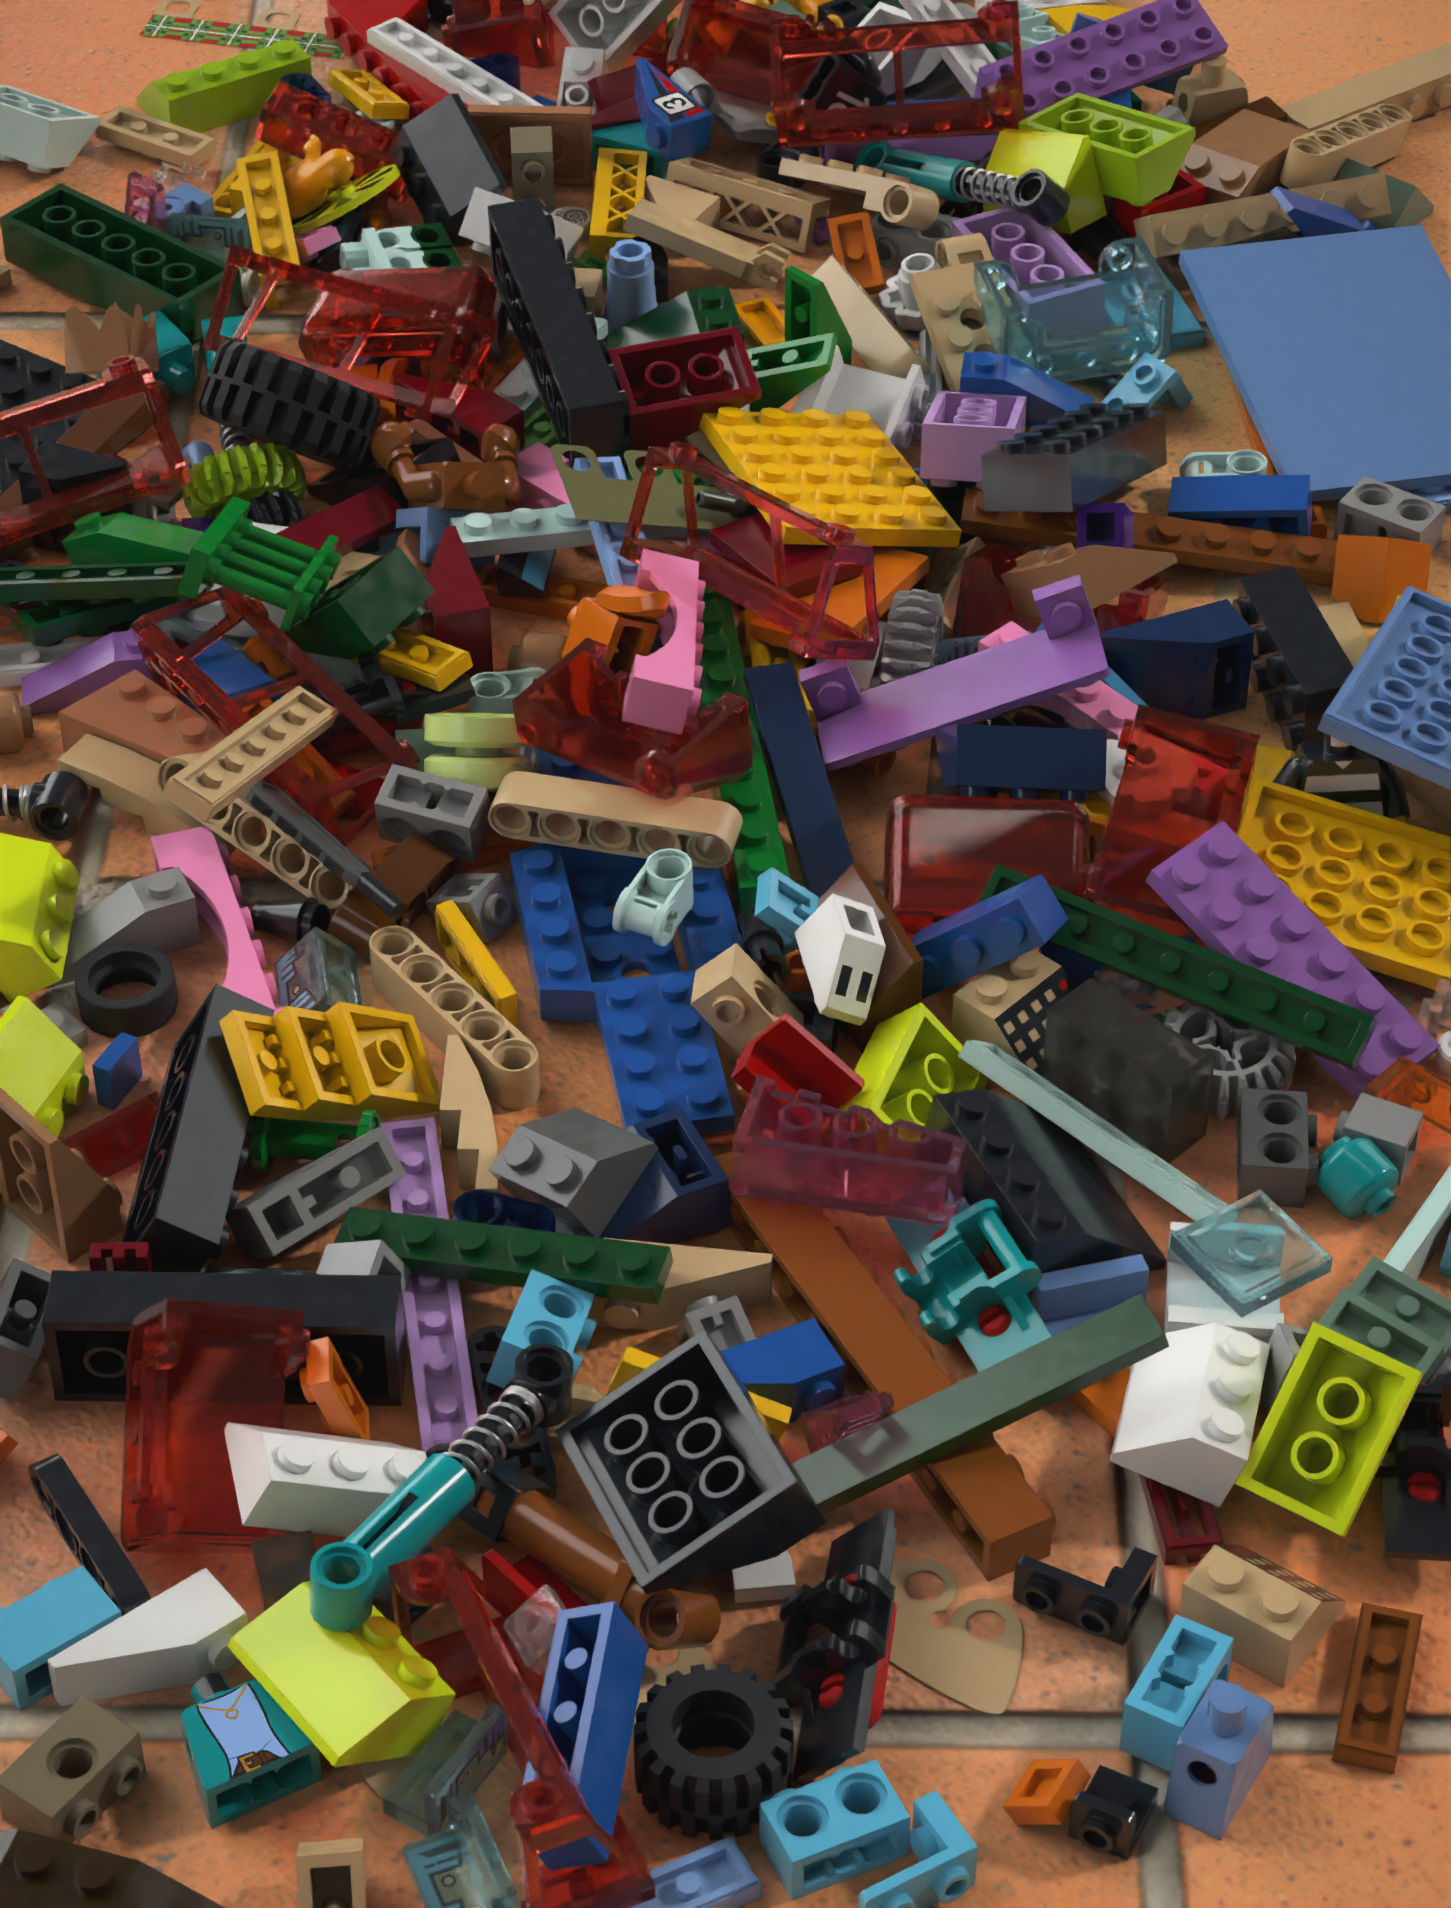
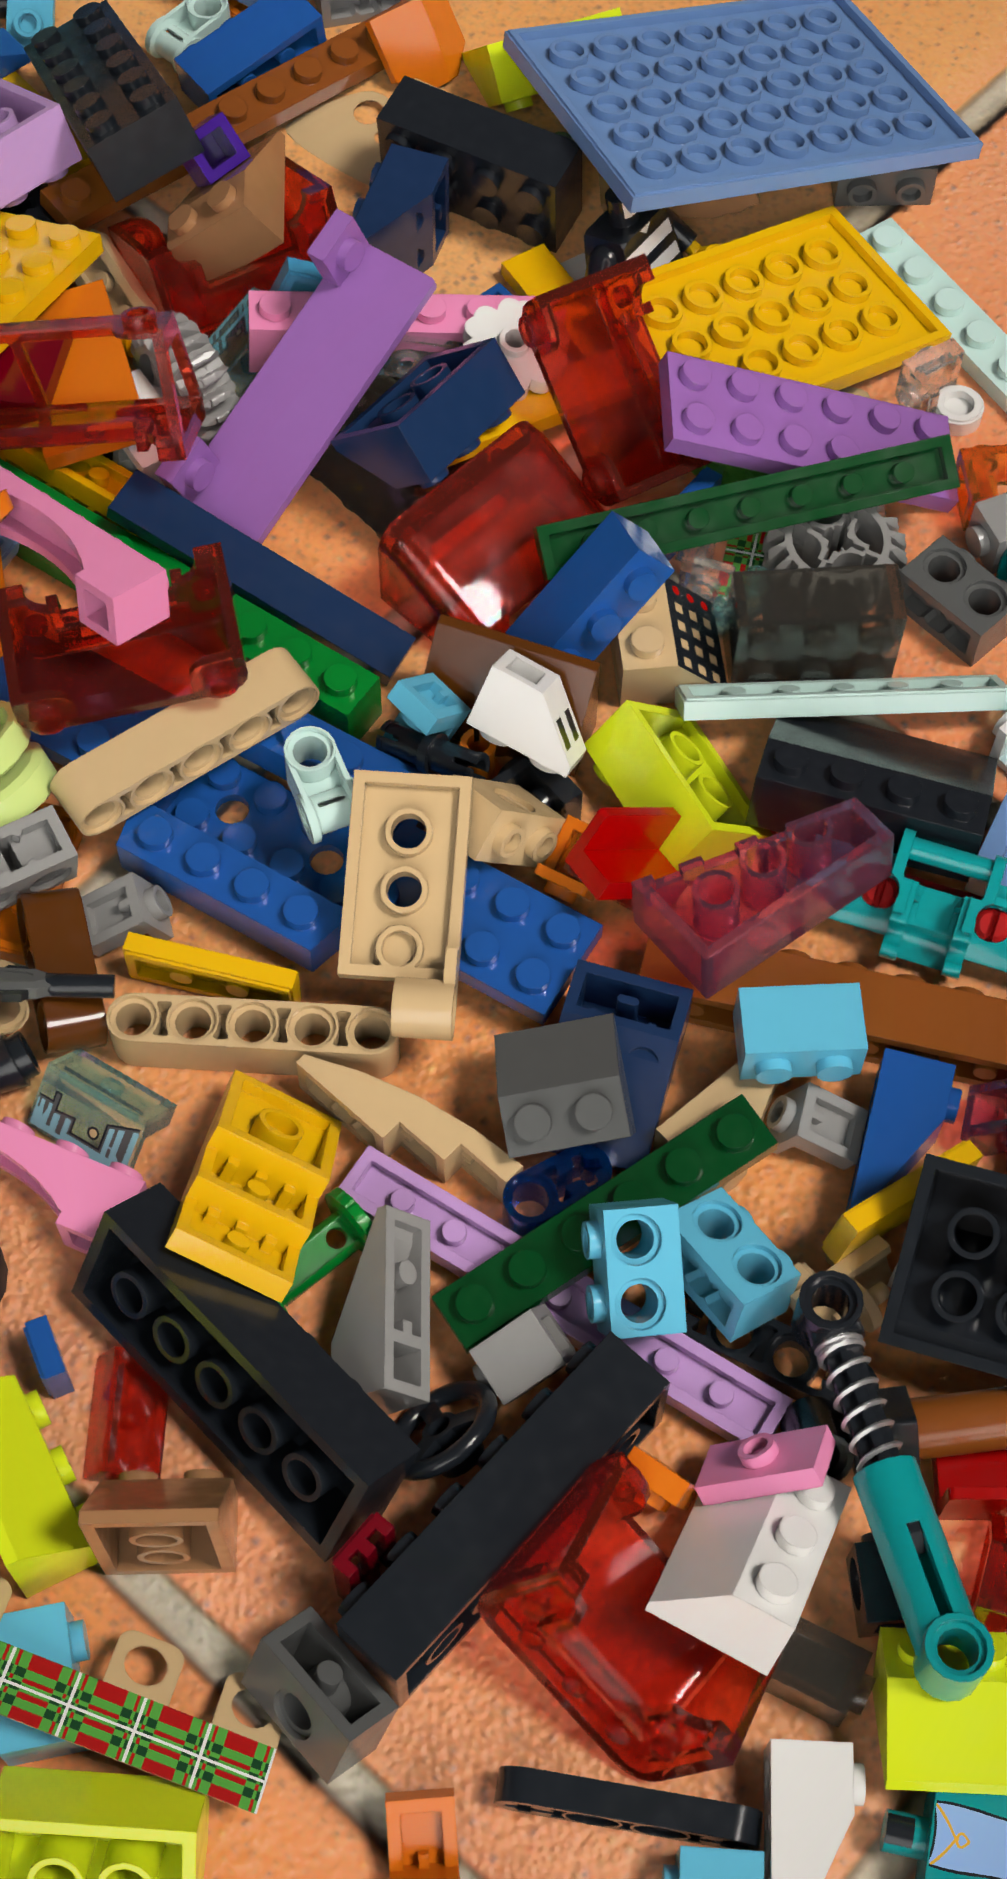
camera: 50 degrees left, 20 degrees up
none -> tan hinge [337,770,474,1041]
none -> medium azure brick [581,1198,687,1339]
none -> bright pink plate [694,1425,836,1505]
none -> medium azure brick [733,982,868,1084]

